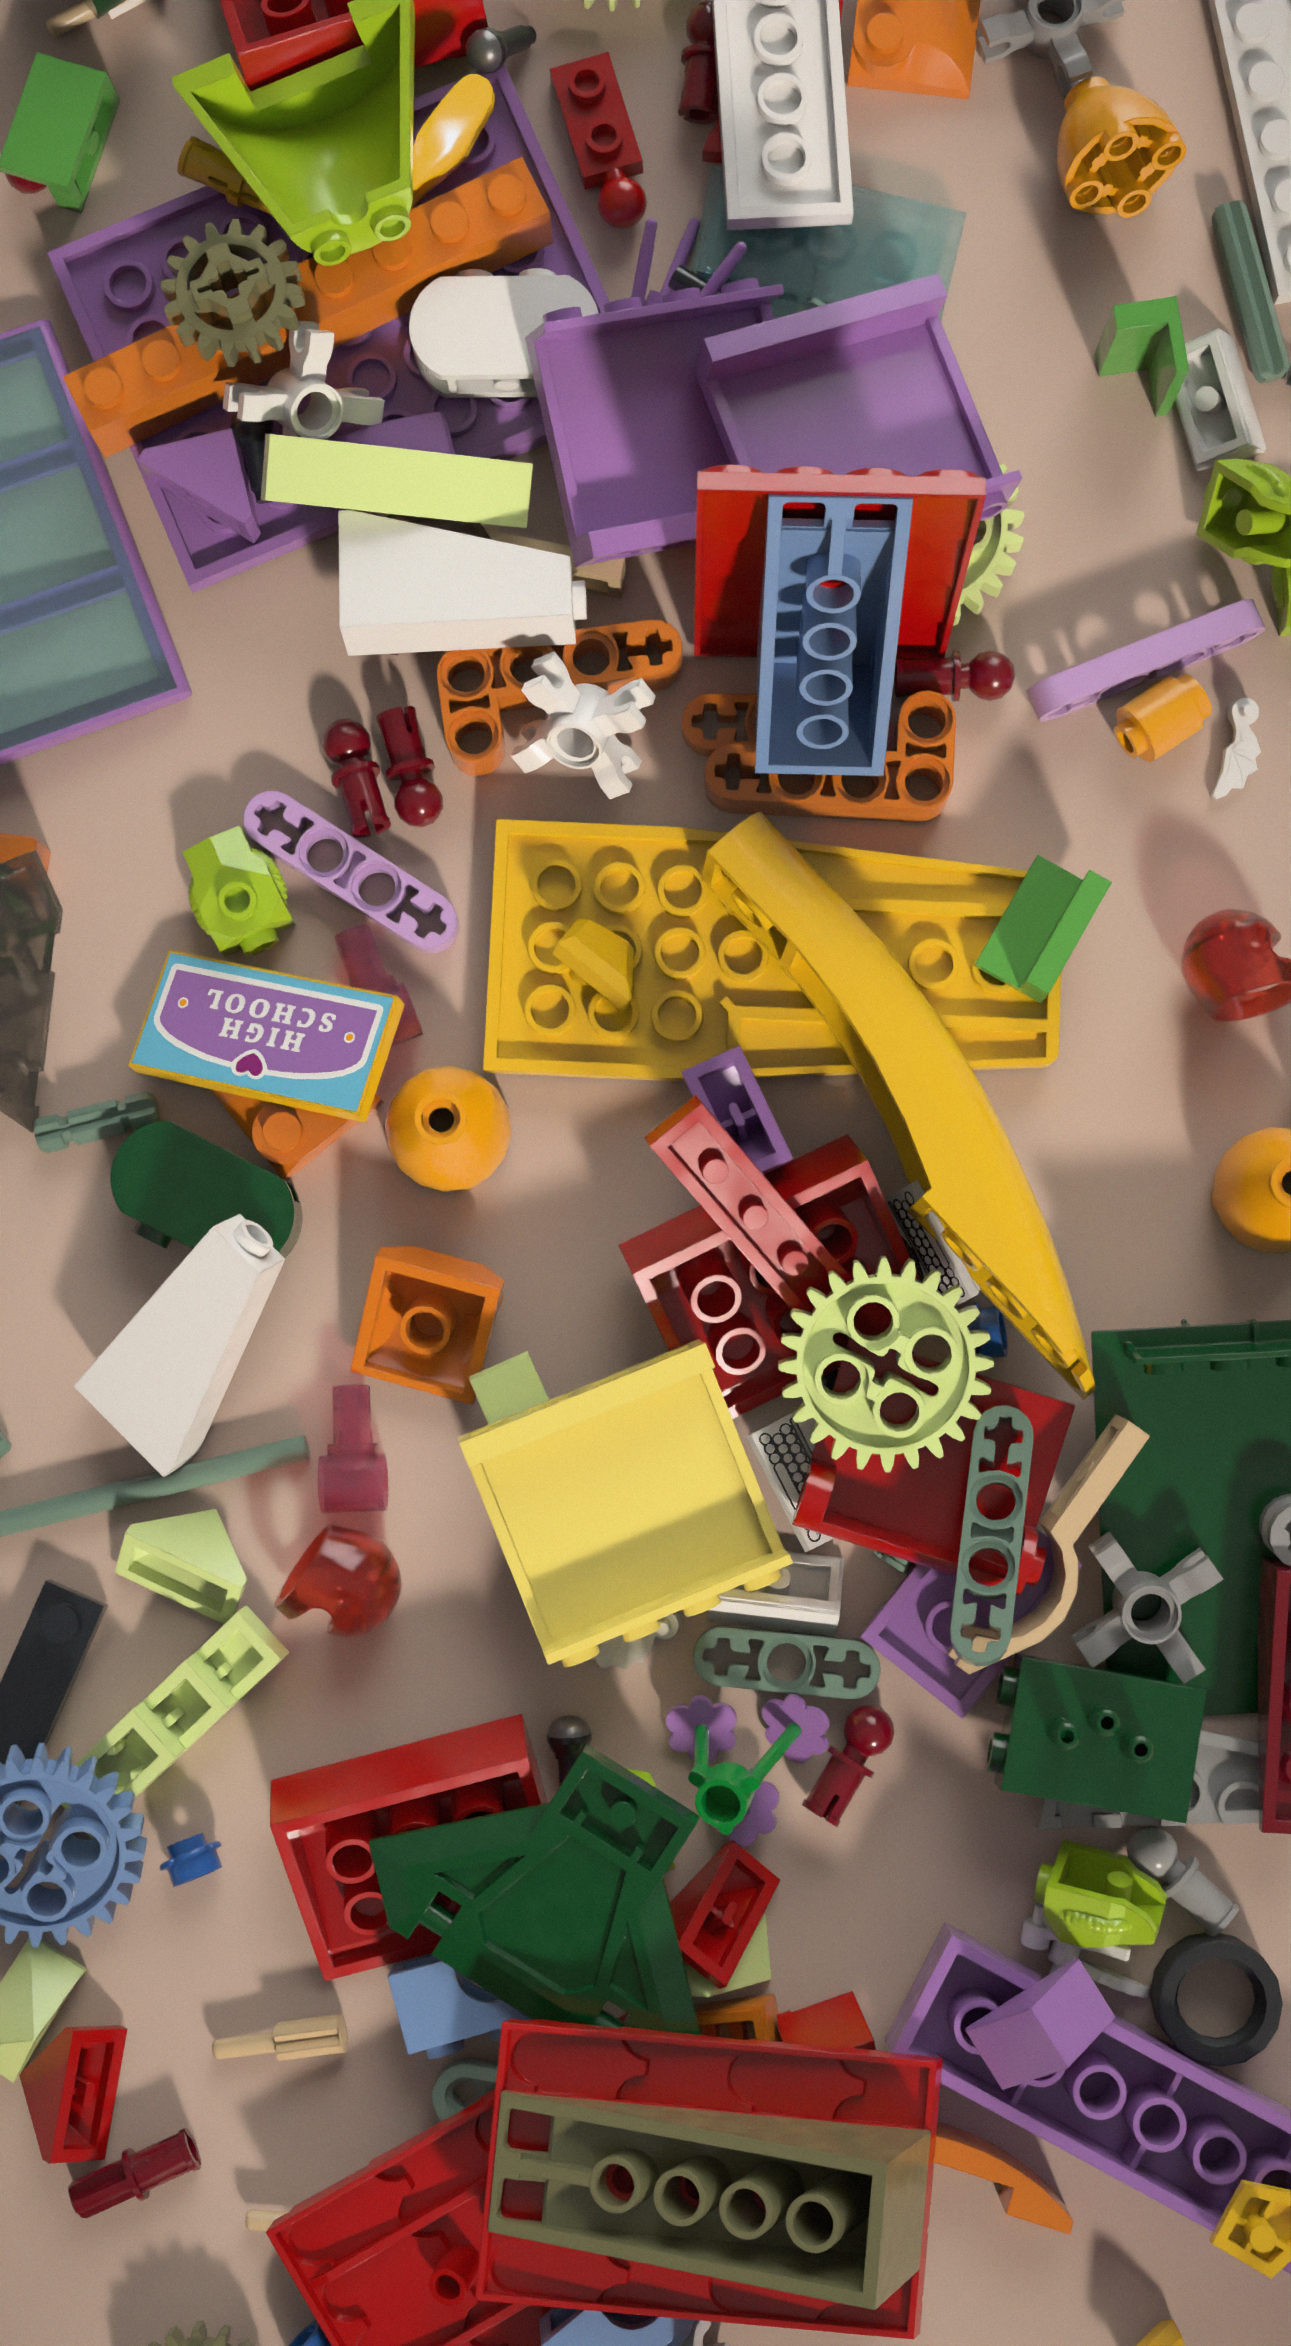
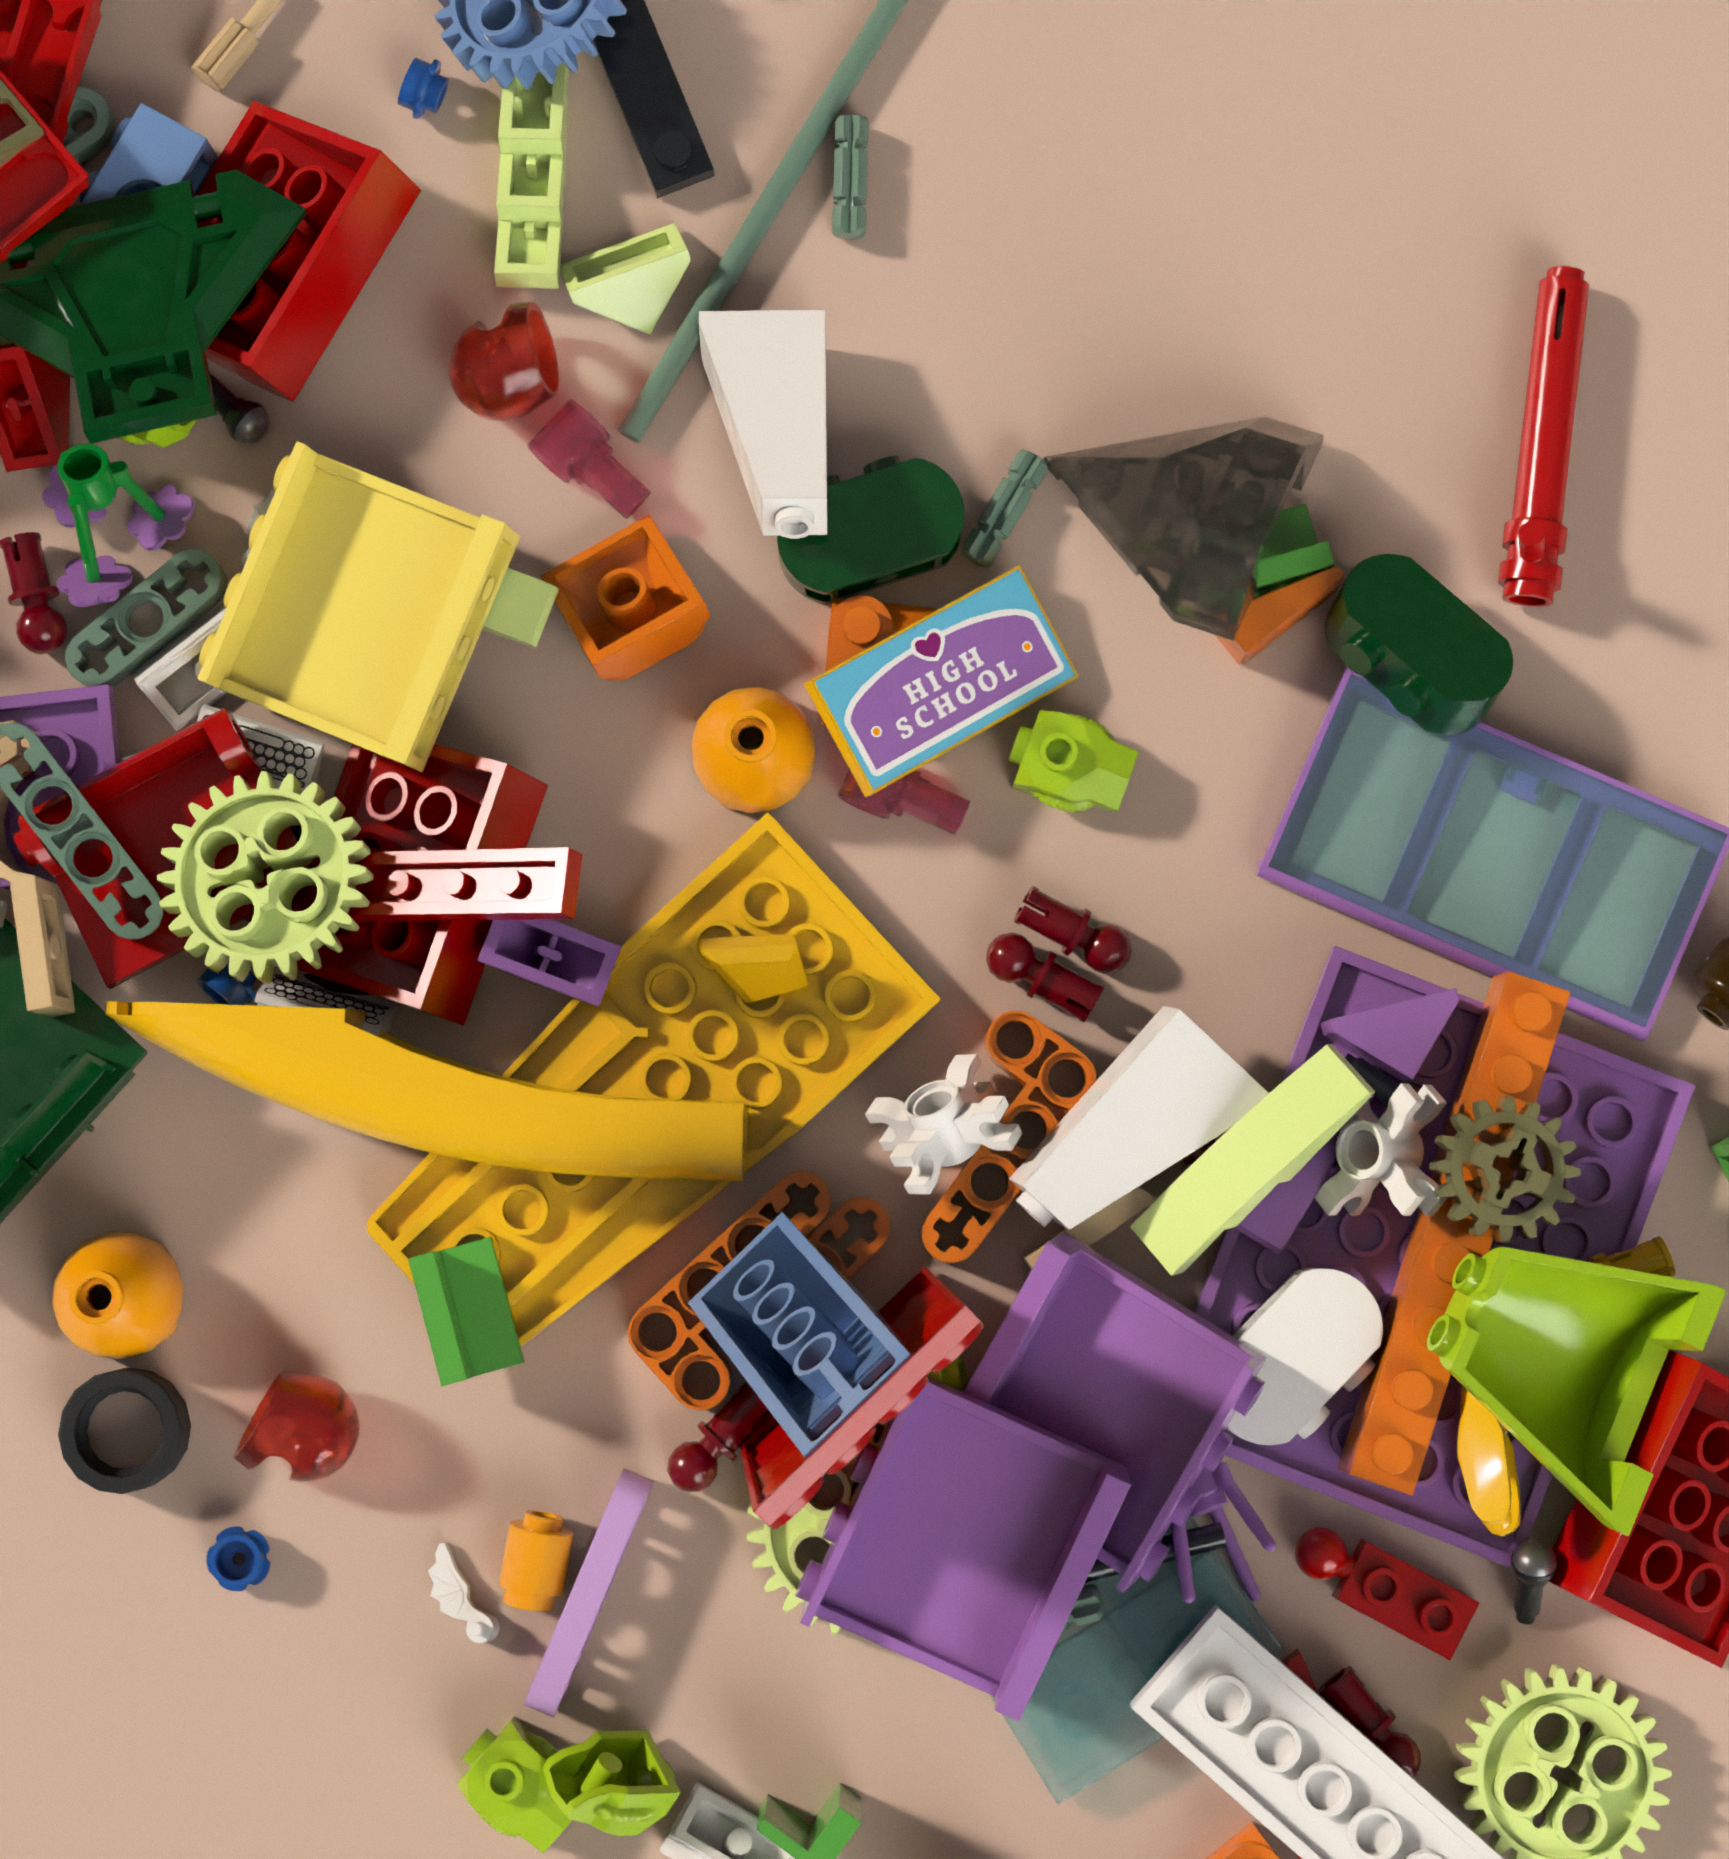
camera: 125 degrees right, 0 degrees up
lavender beam [244,791,459,953] -> none

